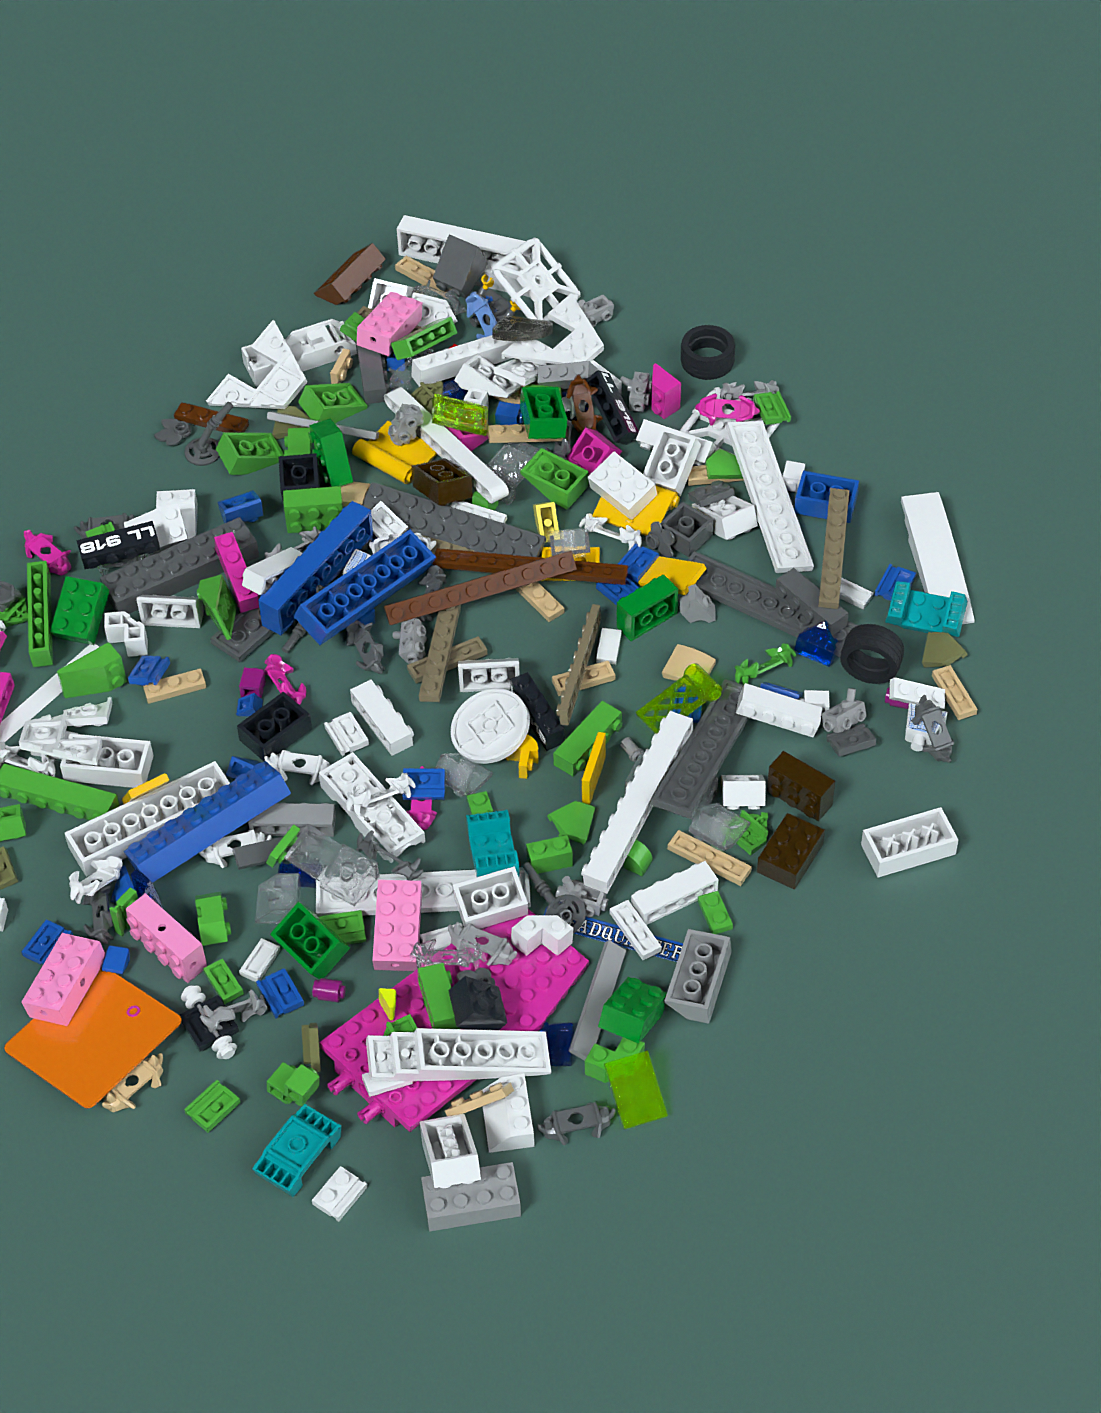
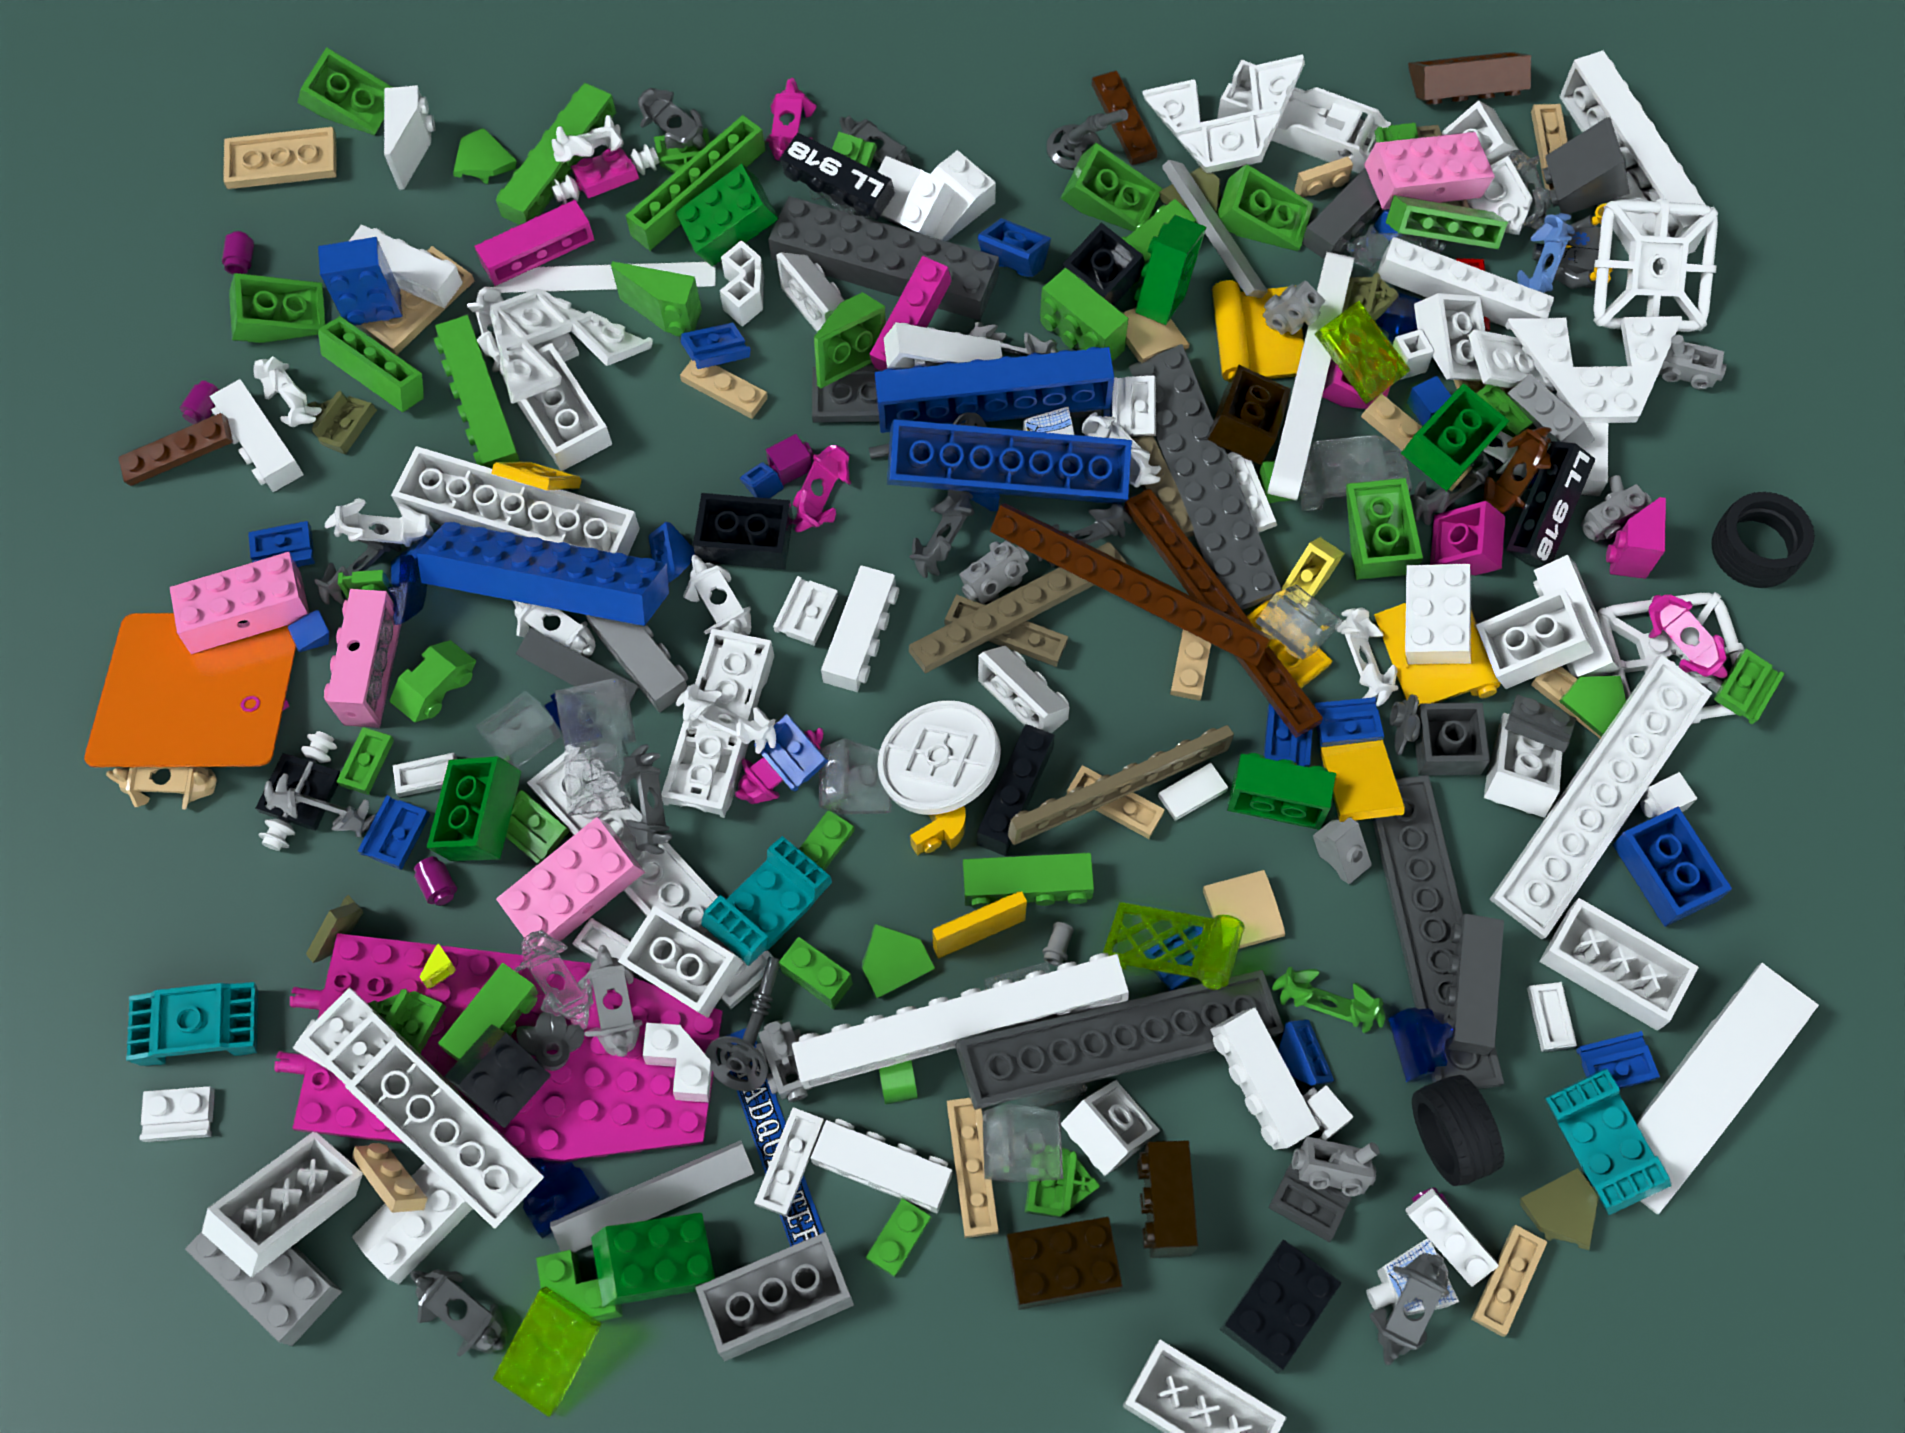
camera: 50 degrees right, 15 degrees up
dark grey plate [154,419,191,446] -> none
bright green plate [184,1080,241,1133] -> none
bright green plate [266,824,300,868] -> none
bright green brick [267,1062,319,1106] -> none
clear smoke beam [492,316,553,341] -> none
light grey piece [720,380,779,405] -> none
dark tan plate [818,488,849,609] -> none
none -> black brick [1220,1239,1342,1374]
none -> white brick [1539,898,1698,1031]

